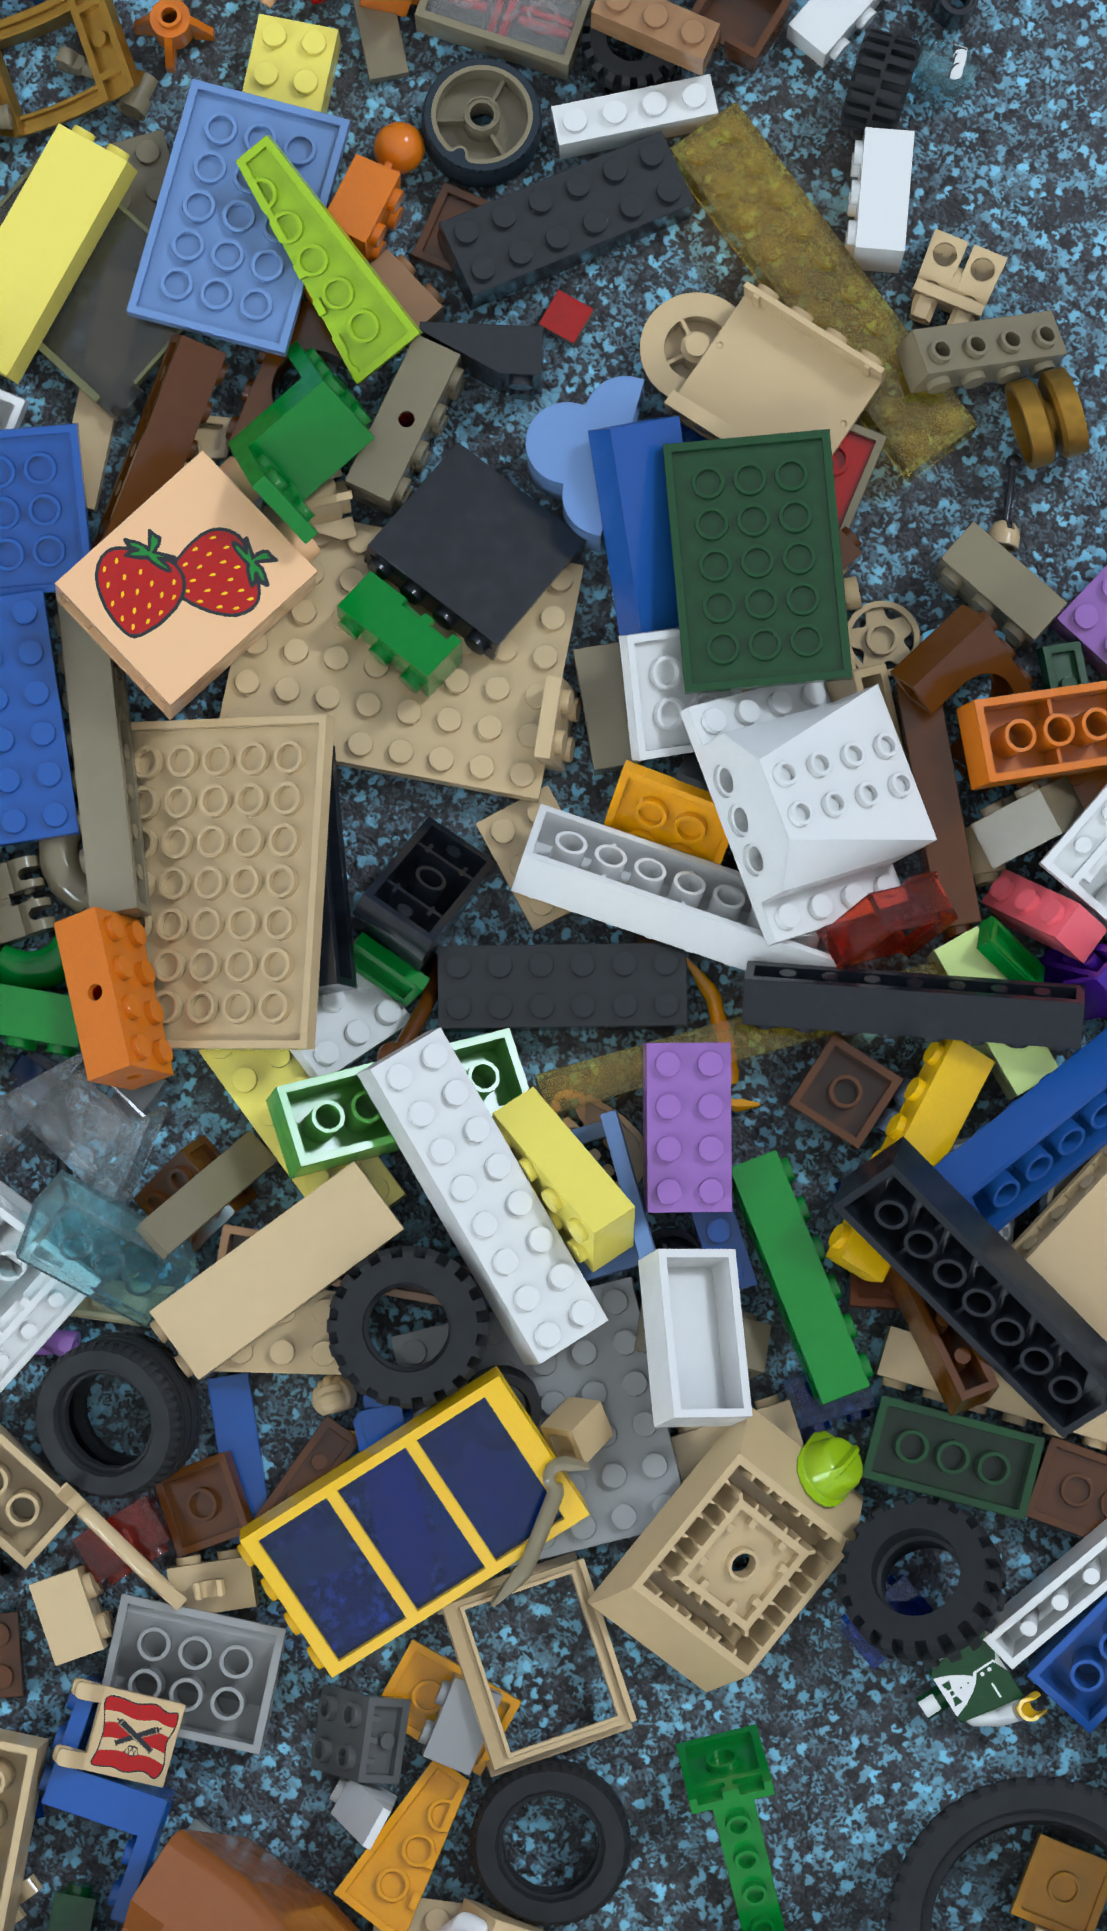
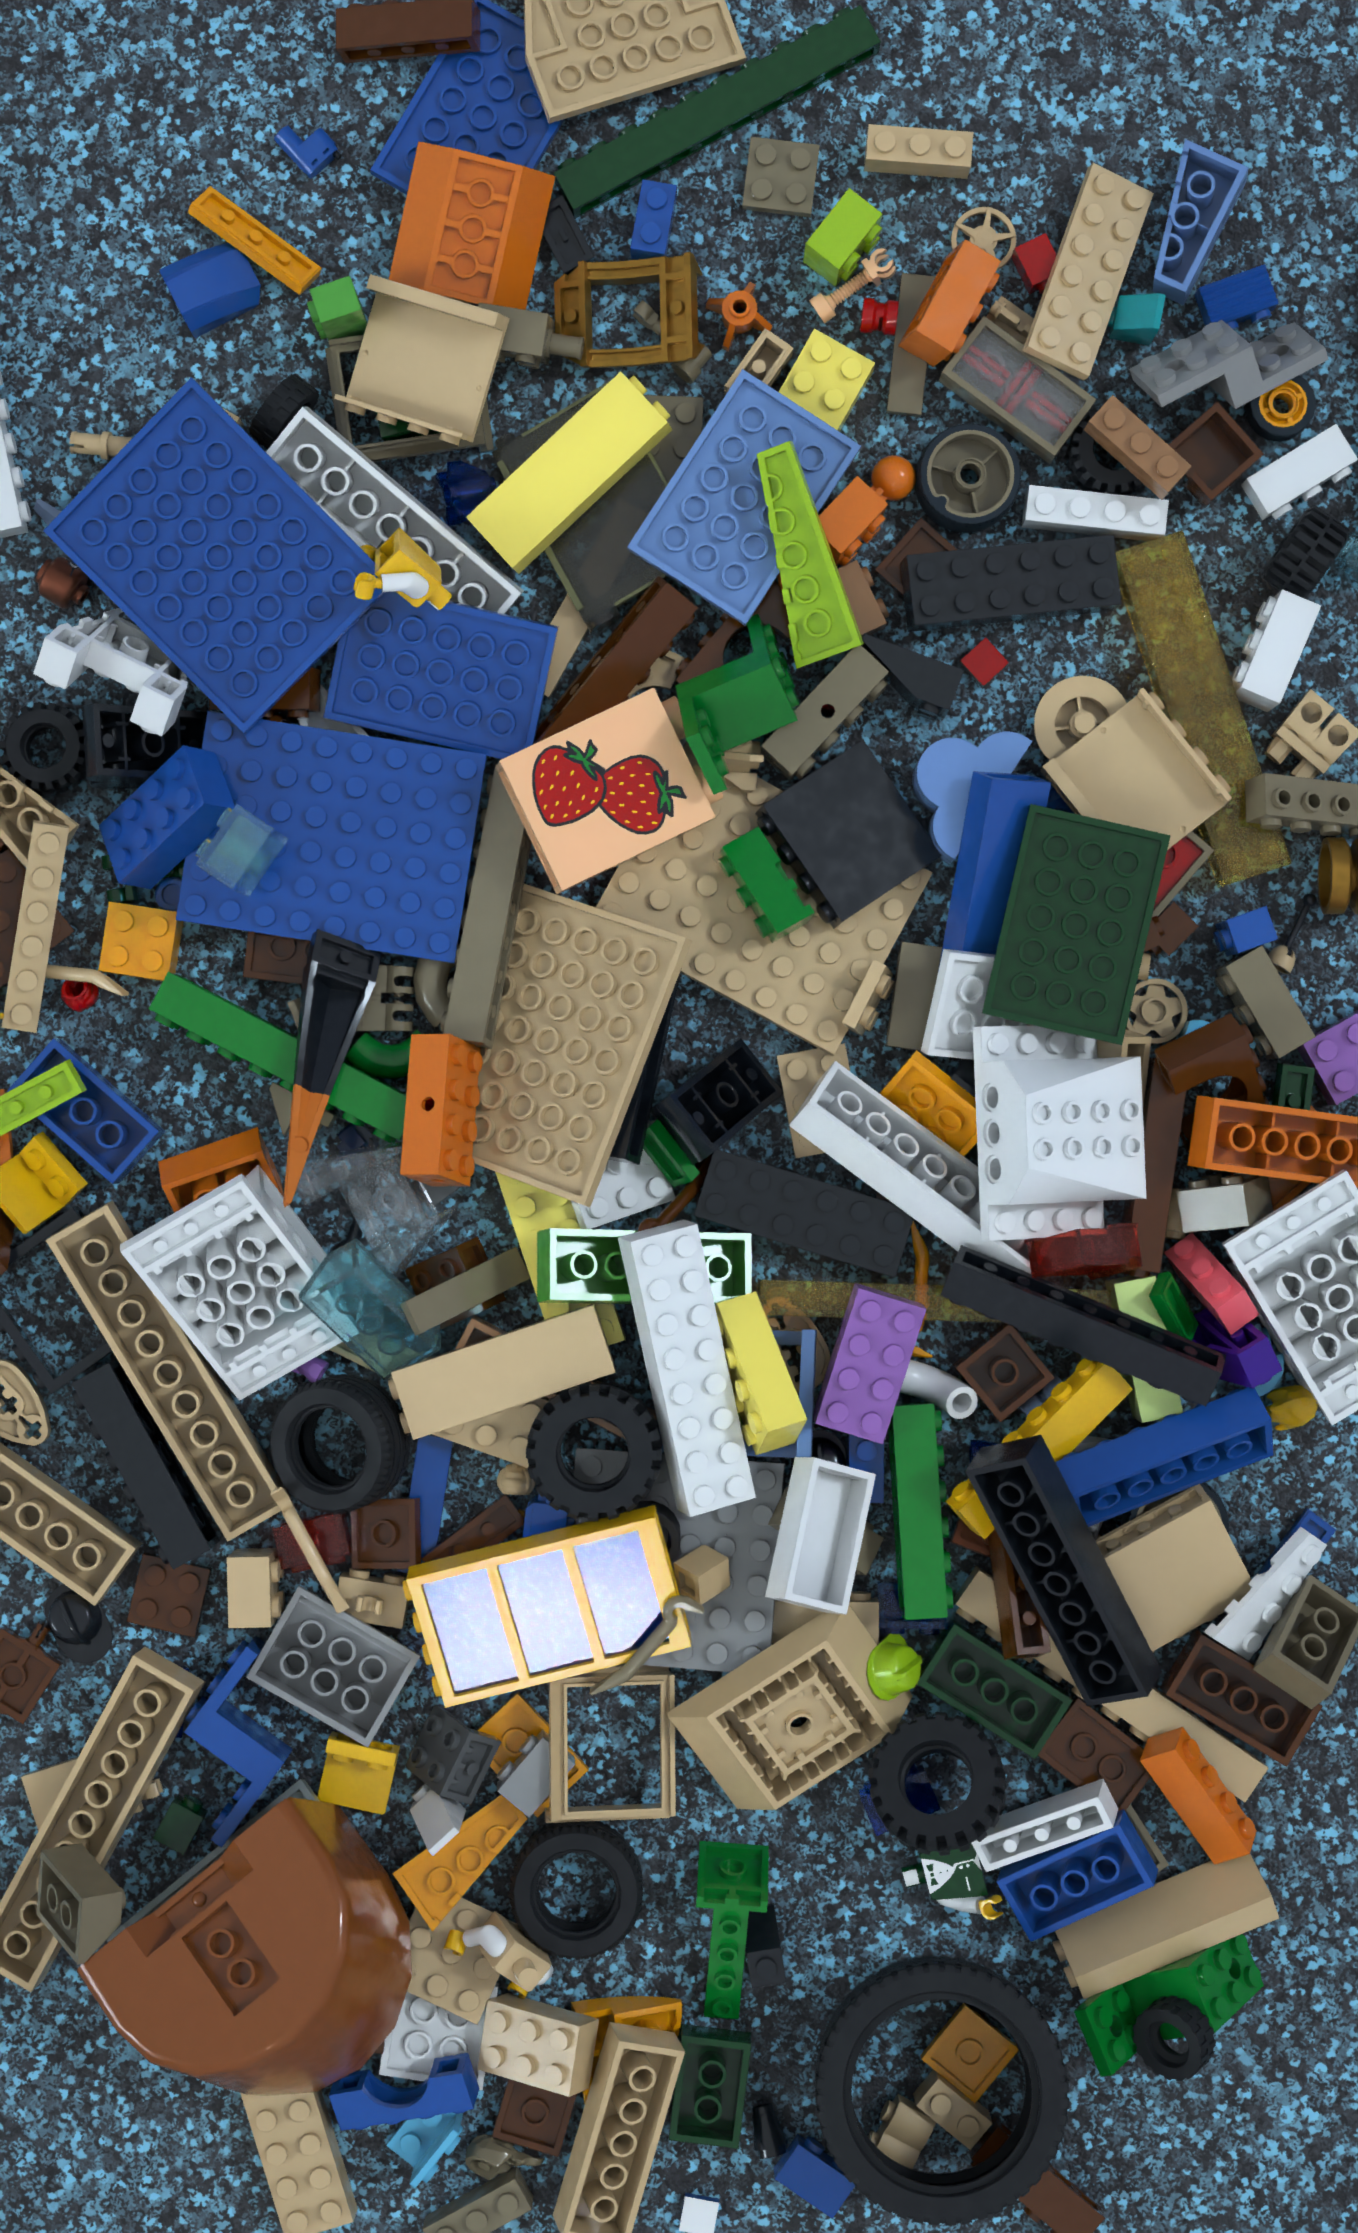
camera: 10 degrees right, 5 degrees up
flag [52,1678,186,1788] -> none
none -> yellow bracket [317,1731,400,1815]
none -> tan brick [724,329,794,395]
none -> black slope [745,1903,786,1988]
none -> white cylinder [900,1360,978,1419]
none -> reddish brown brick [1148,902,1199,958]
none -> blue brick [1213,906,1278,957]

